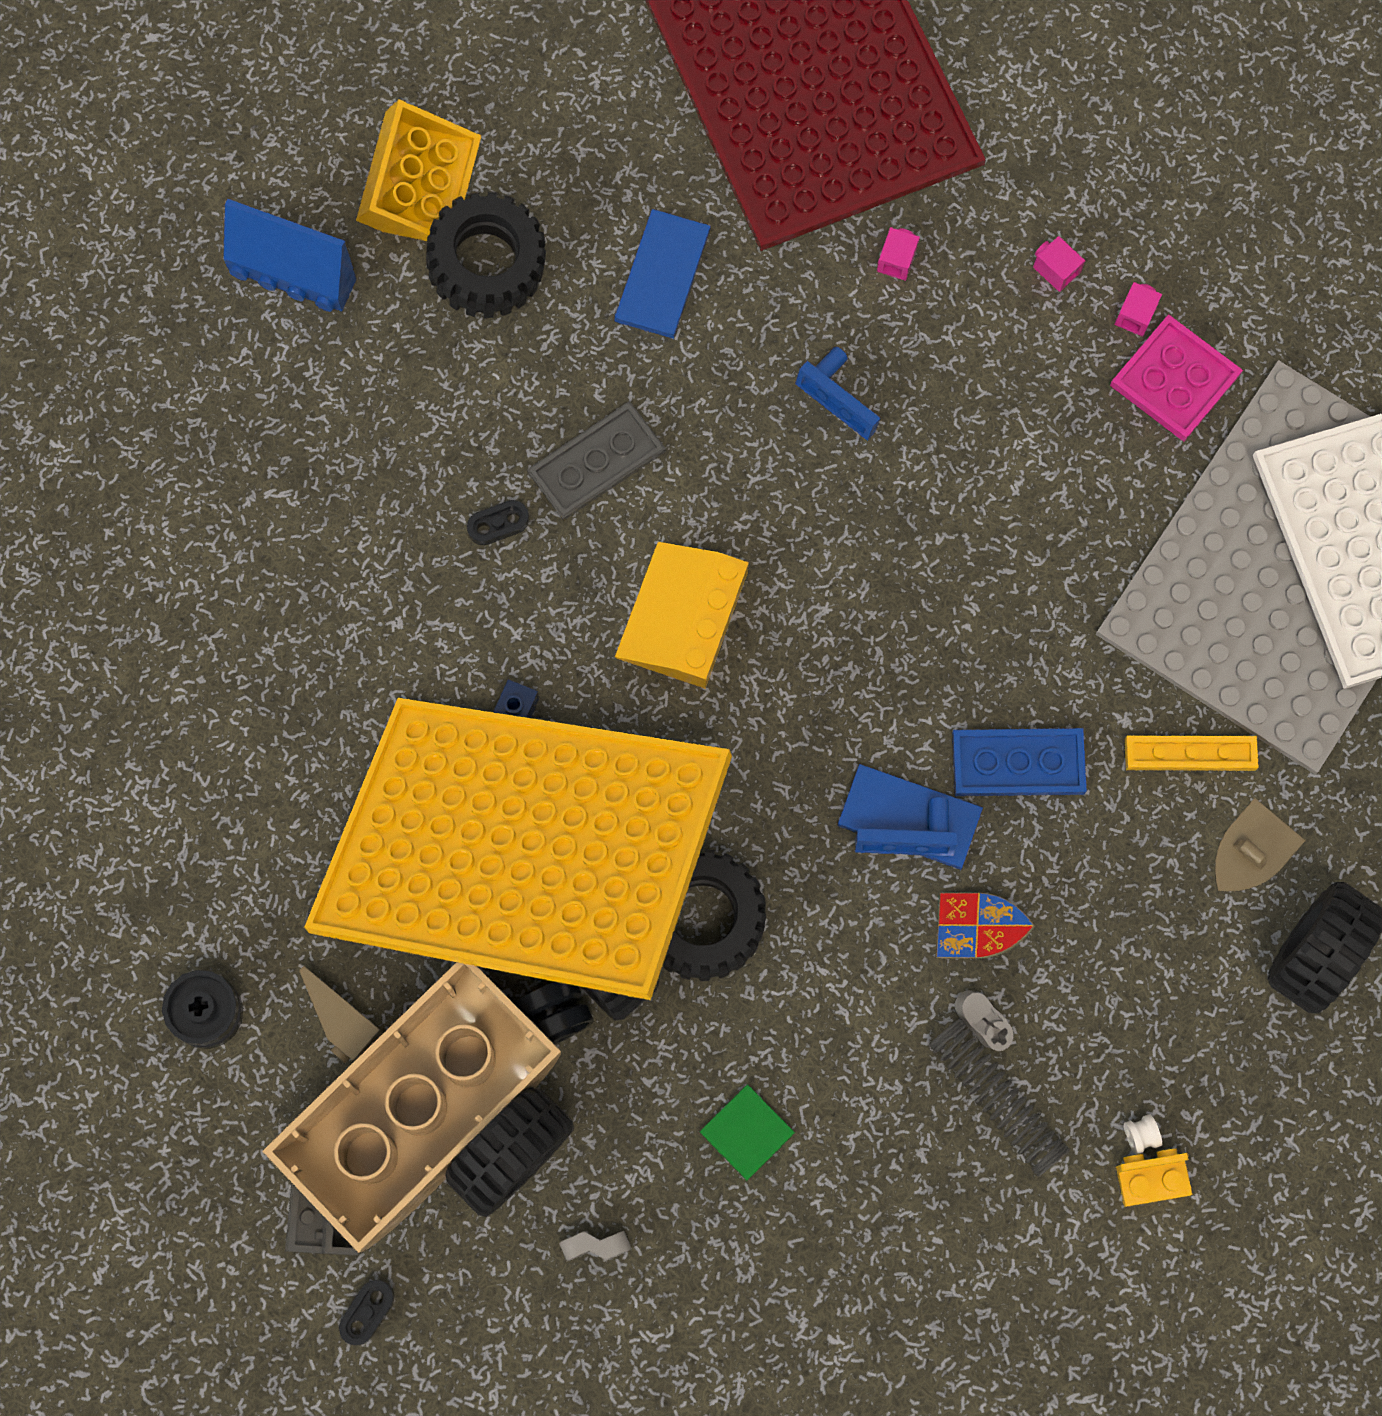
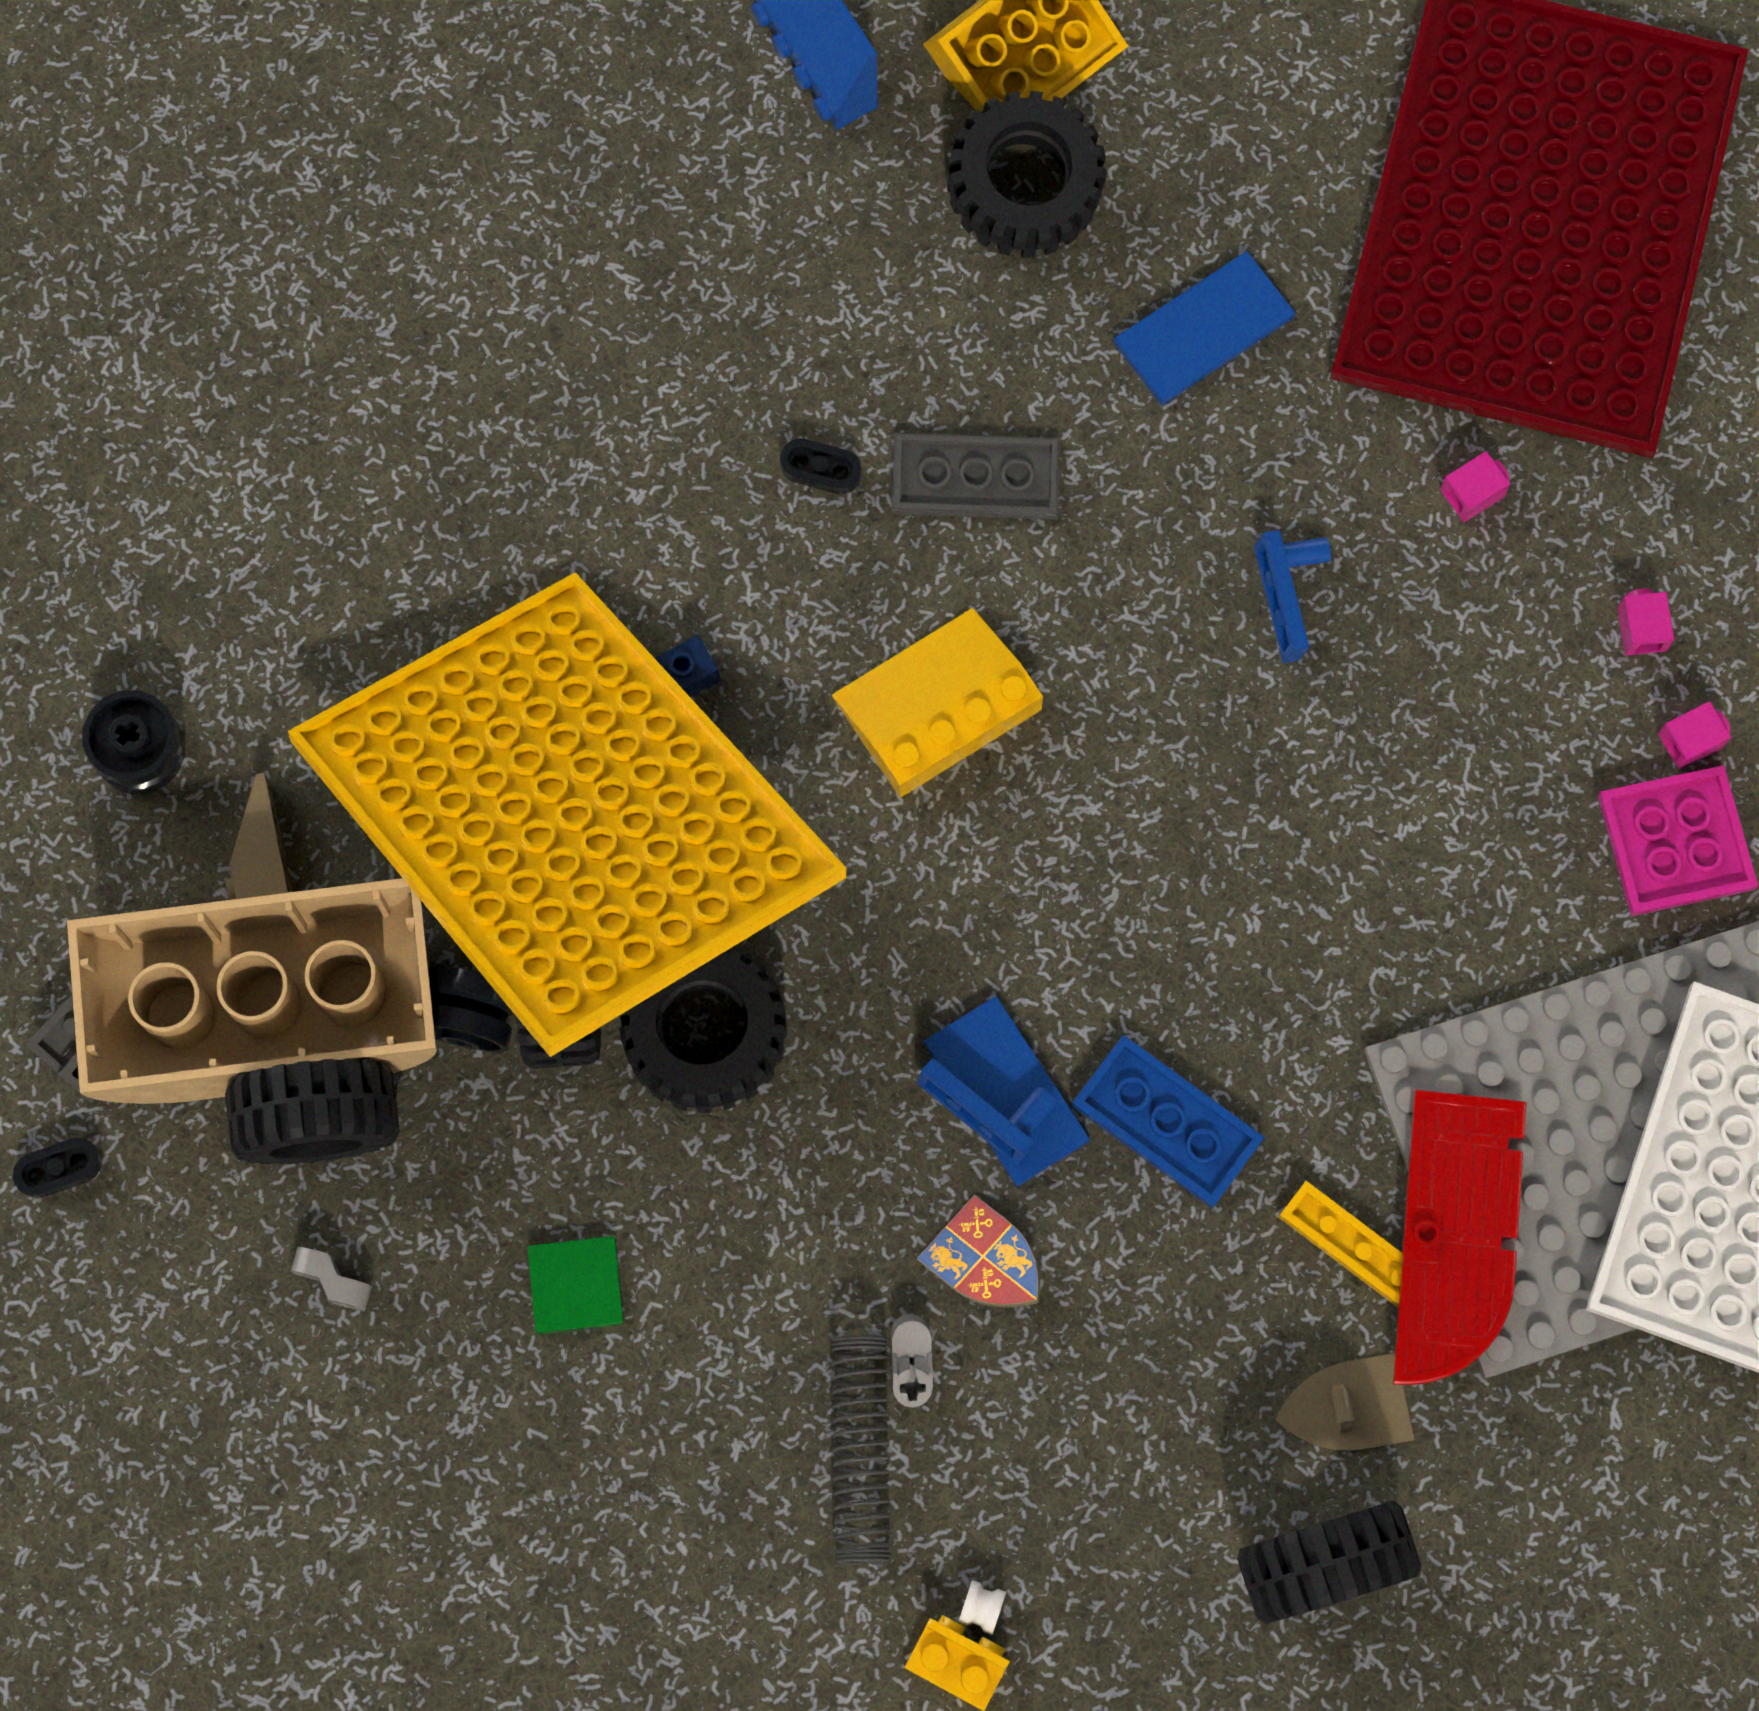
camera: 40 degrees right, 0 degrees up
none -> red door [1393,1090,1527,1385]

